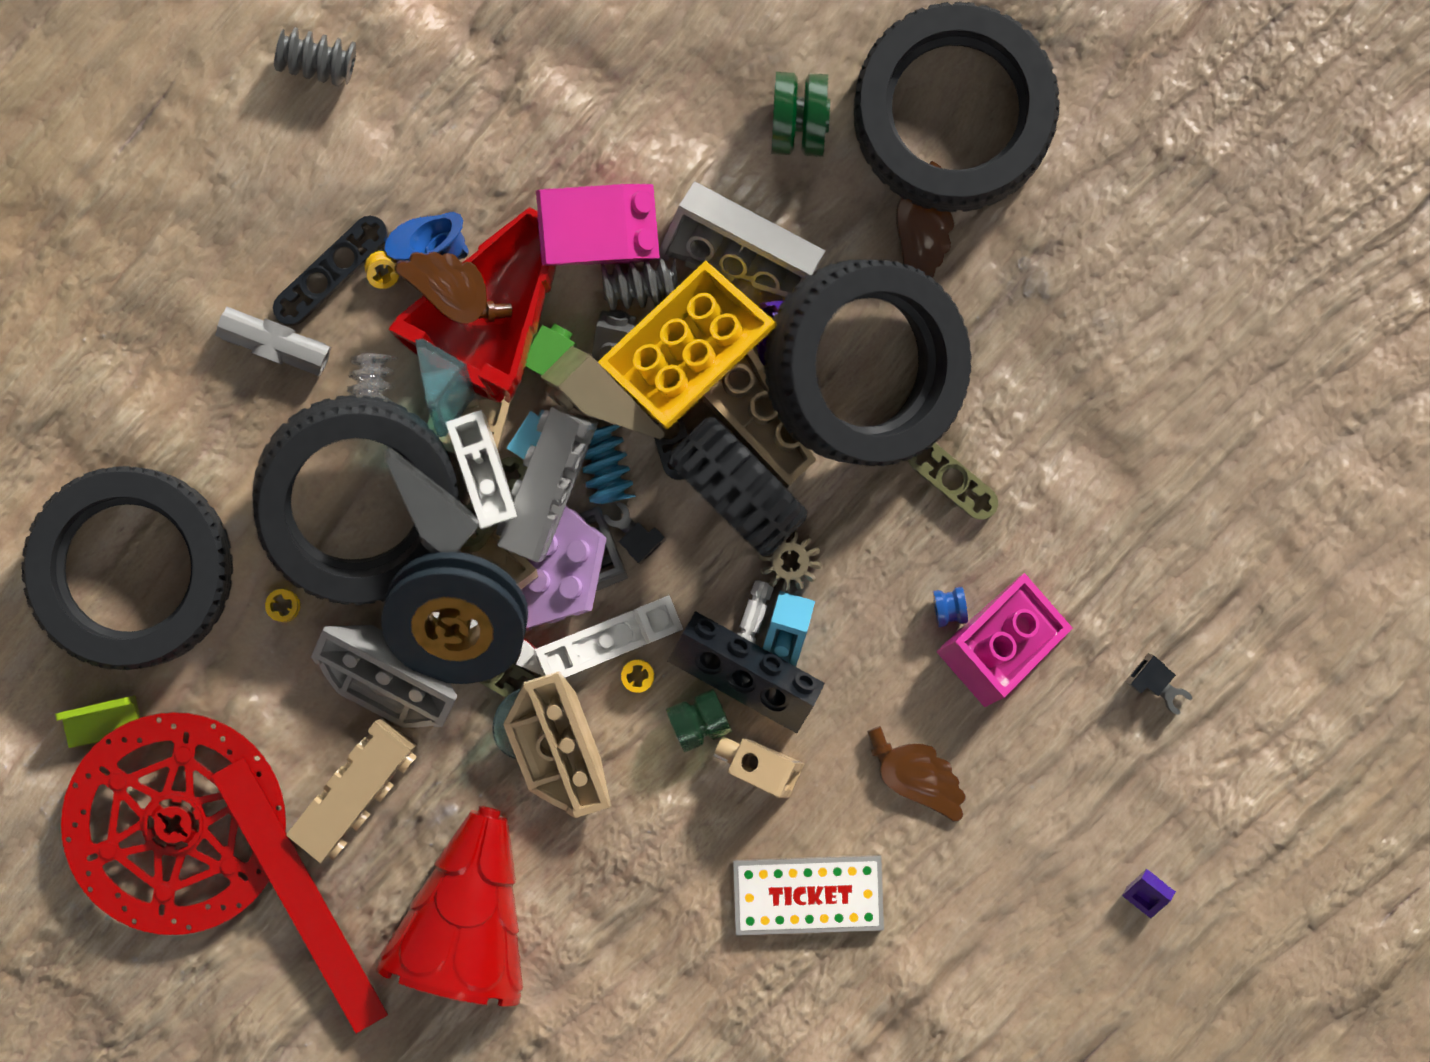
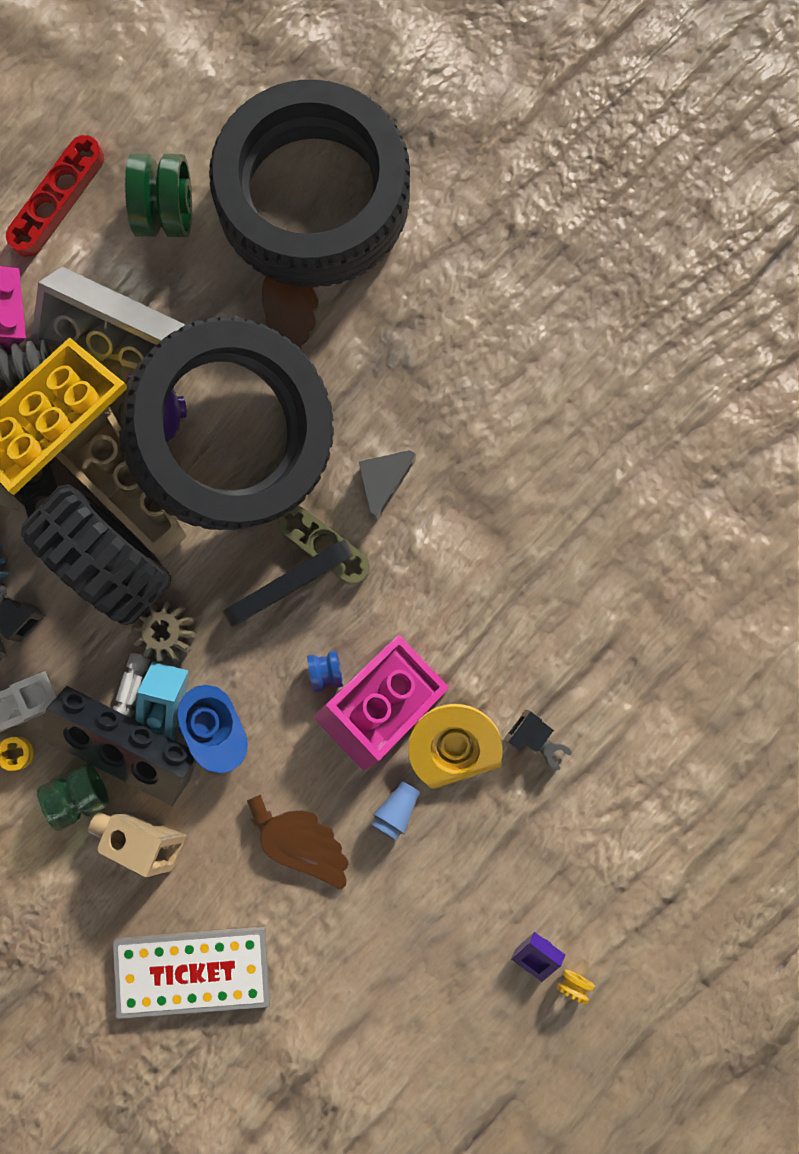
camera: 10 degrees left, 5 degrees down
none -> red beam [6,135,104,257]
none -> blue piece [177,685,248,774]
none -> black beam [222,539,354,627]
none -> dark grey slope [359,450,416,521]
none -> medium blue cone [371,781,420,841]
none -> yellow hat [408,704,503,789]
none -> yellow bush [556,969,595,1004]

